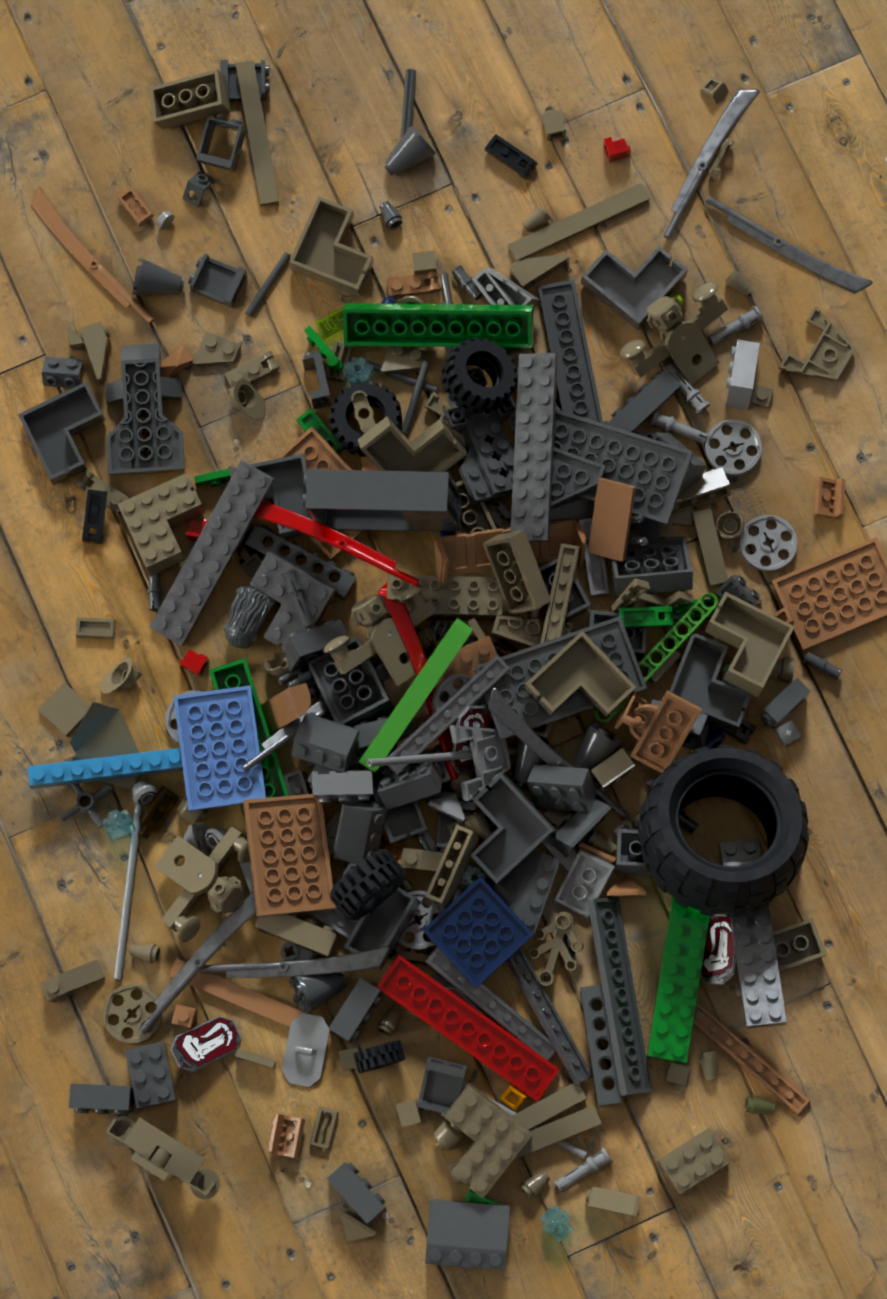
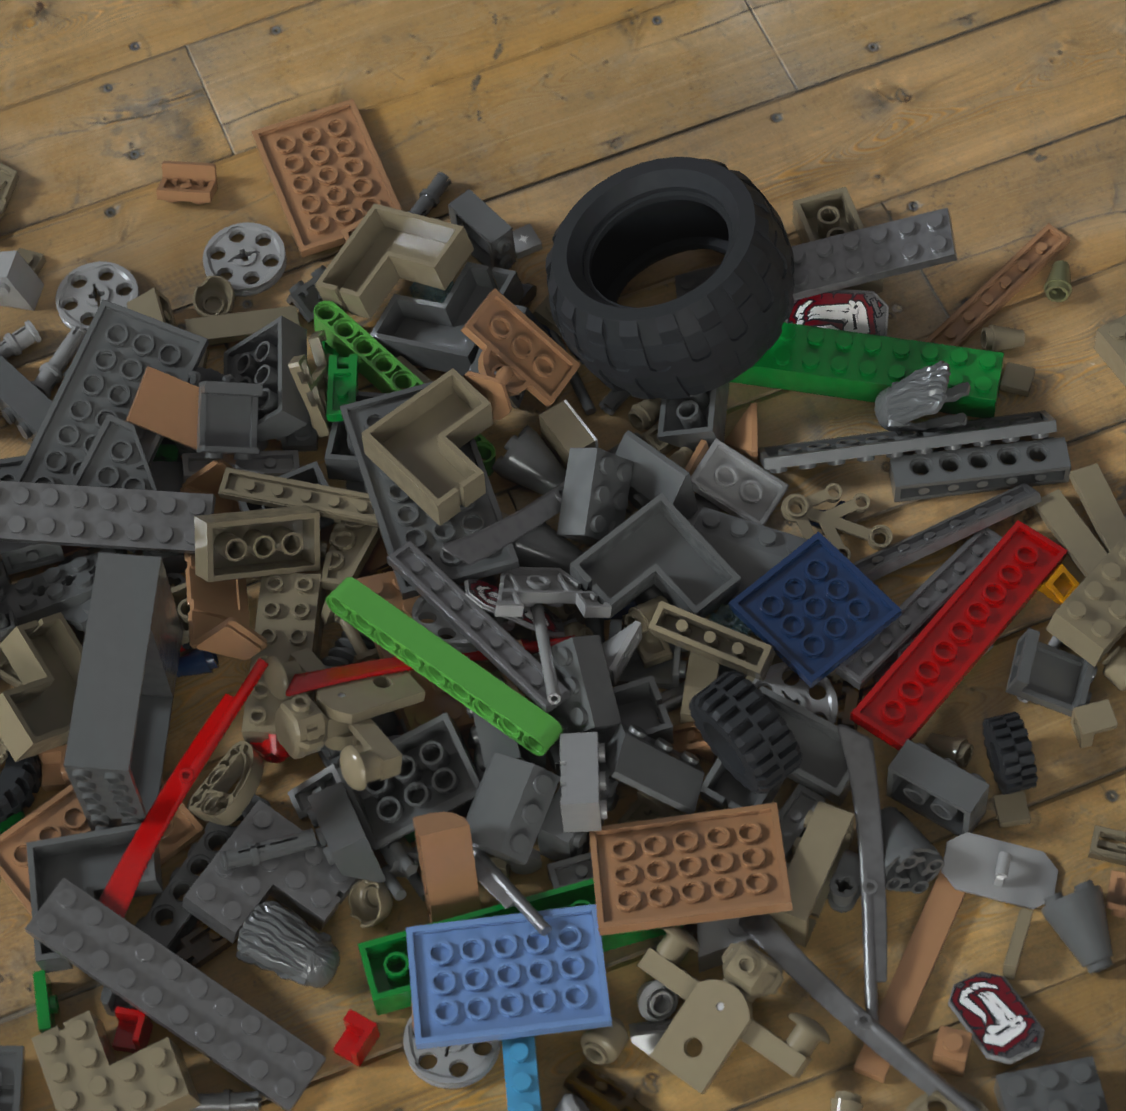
camera: 85 degrees left, 20 degrees down
none -> dark tan beam [187,741,264,826]
none -> dark grey panel [197,381,263,461]
none -> light grey slope [287,763,345,820]
none -> dark grey hair [874,361,971,432]
none -> dark grey cone [1041,880,1114,974]

